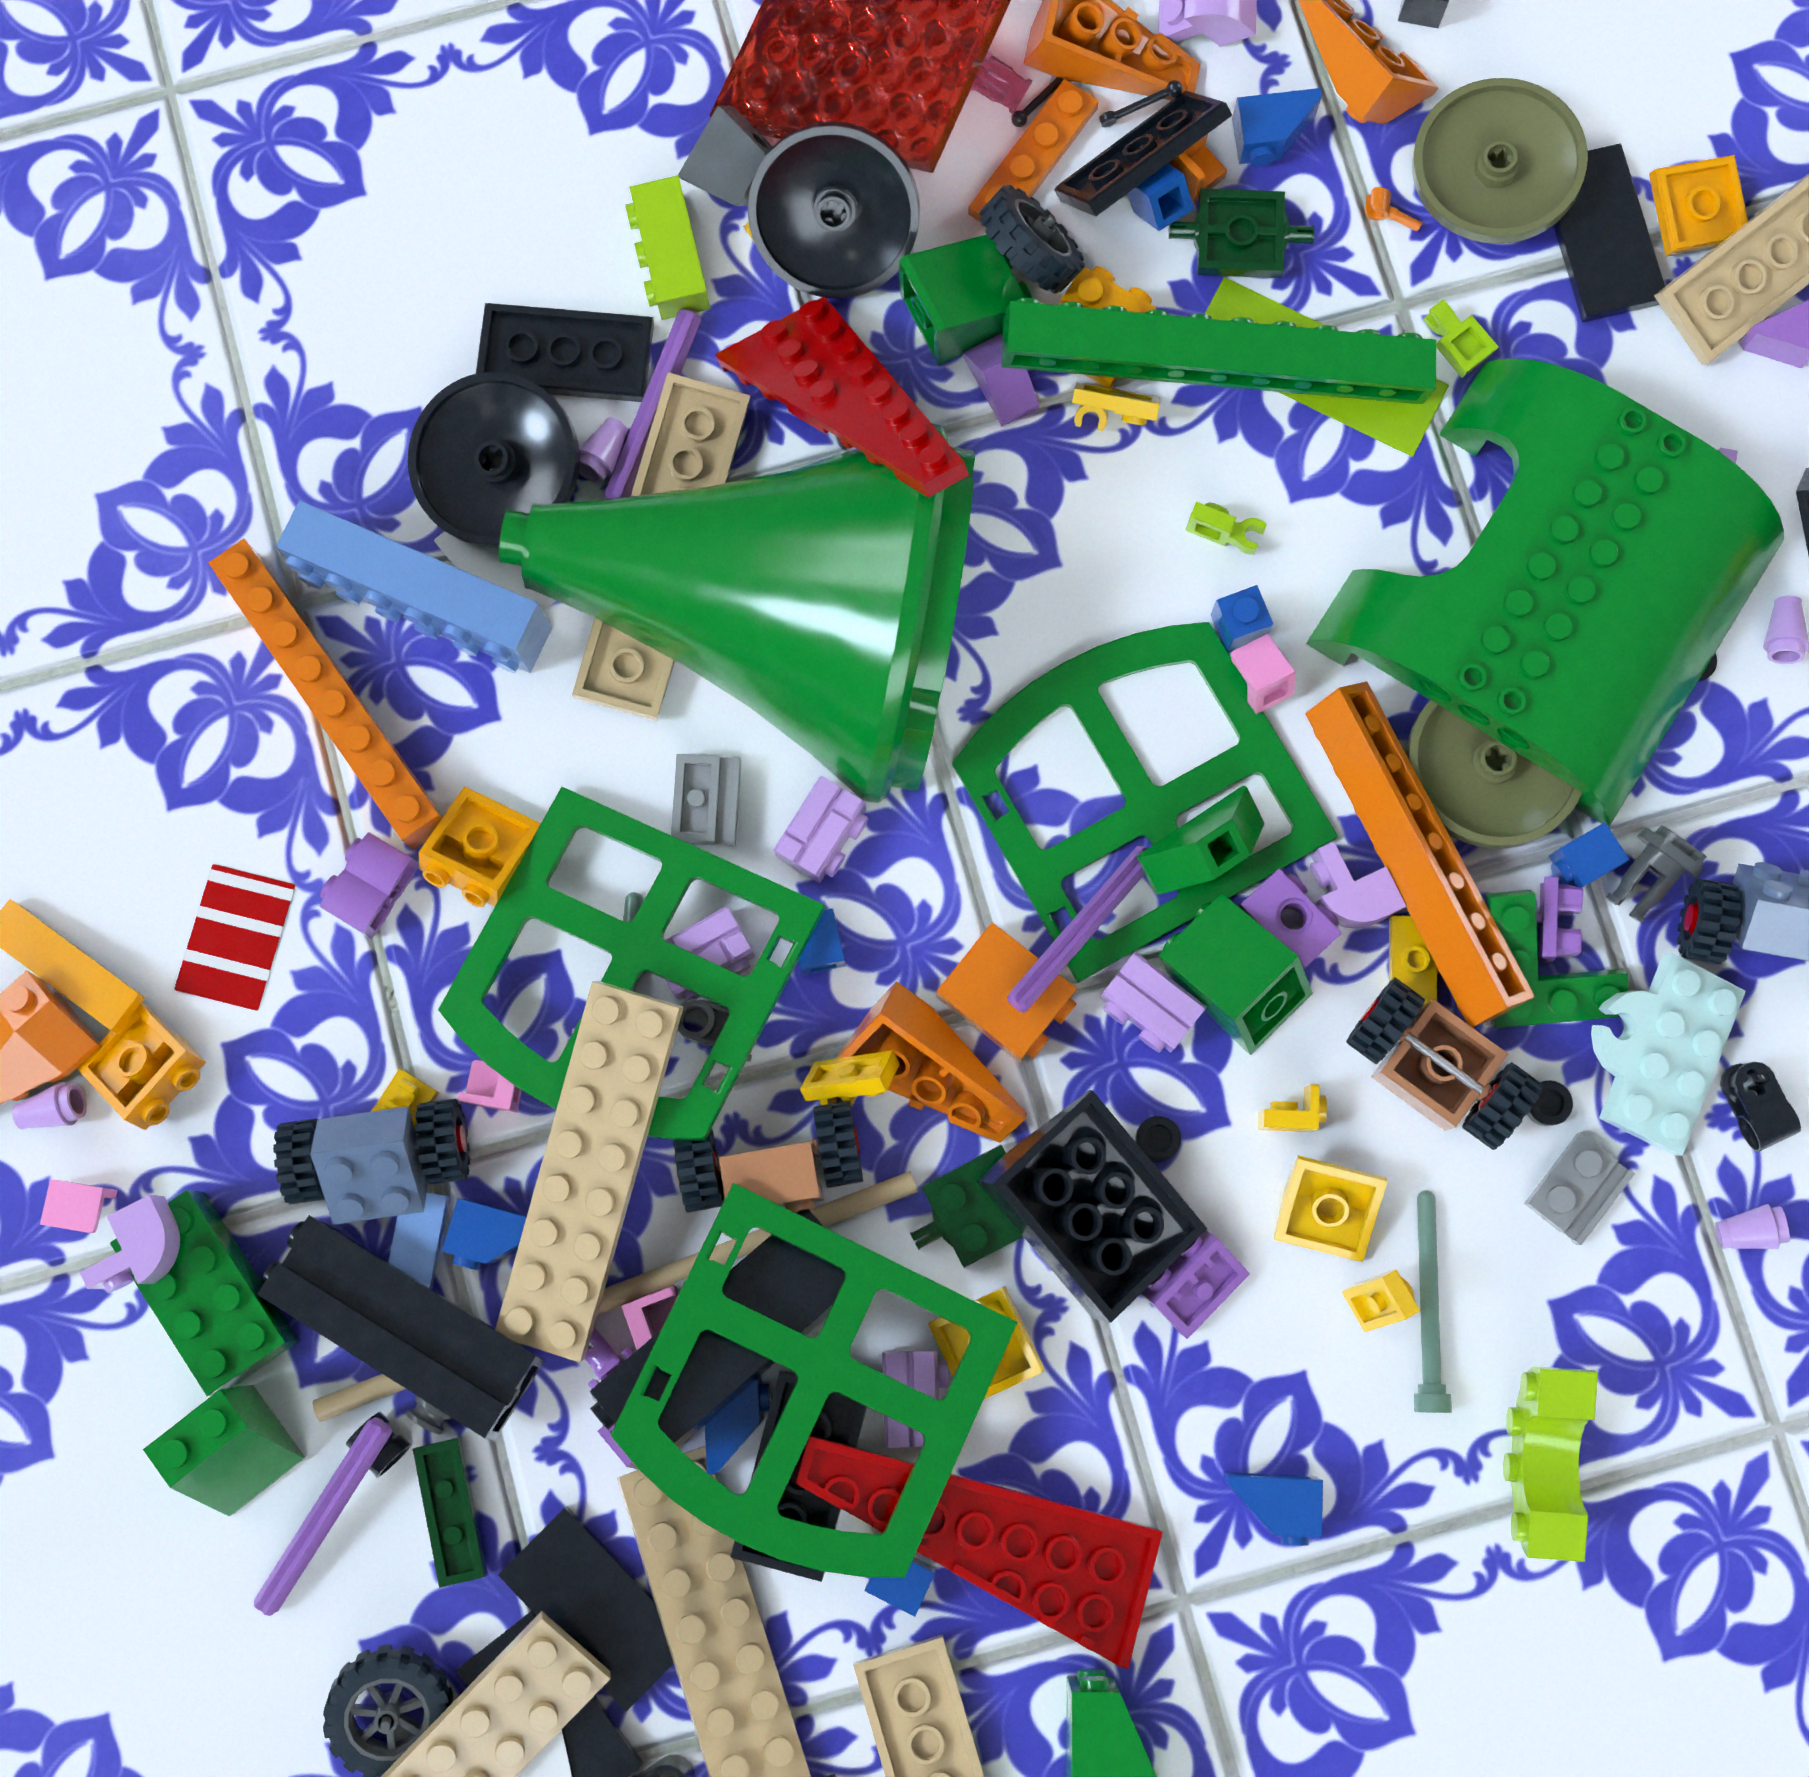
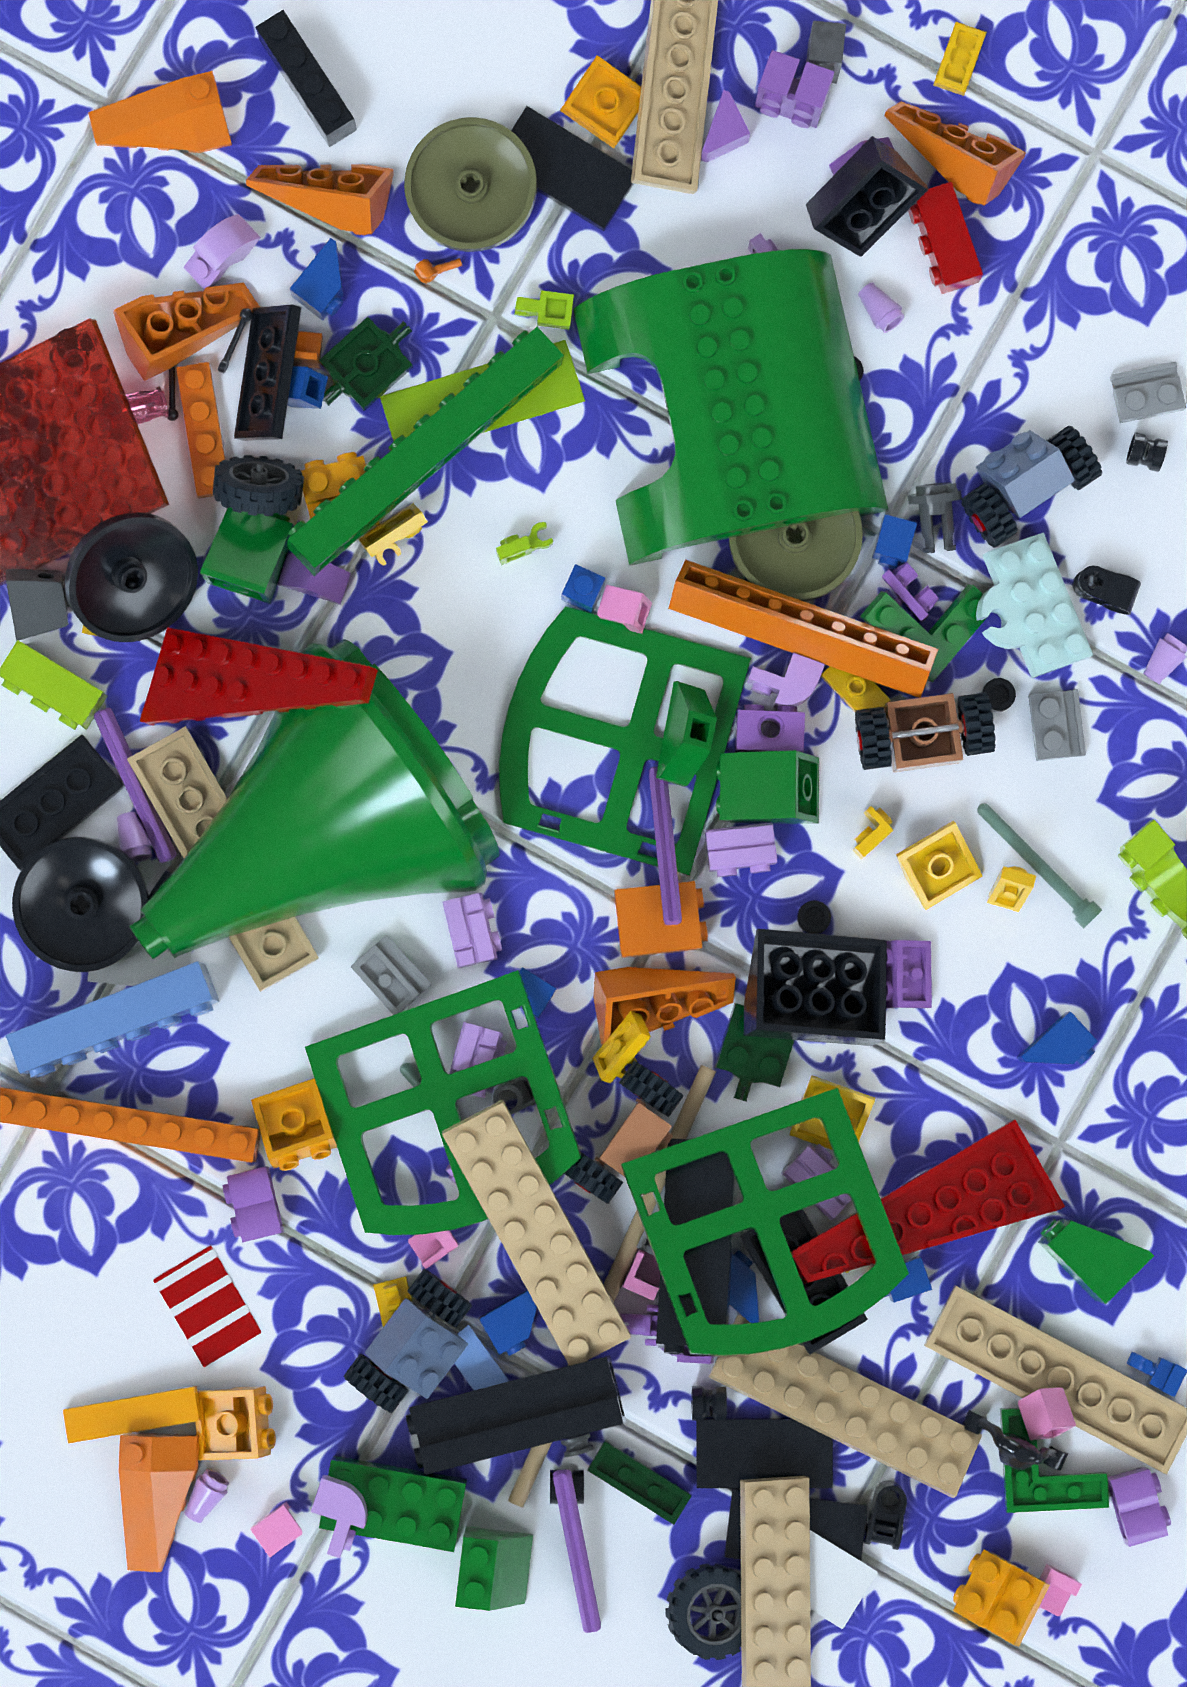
camera: 55 degrees left, 5 degrees up
none -> black wheel [691,1386,727,1421]

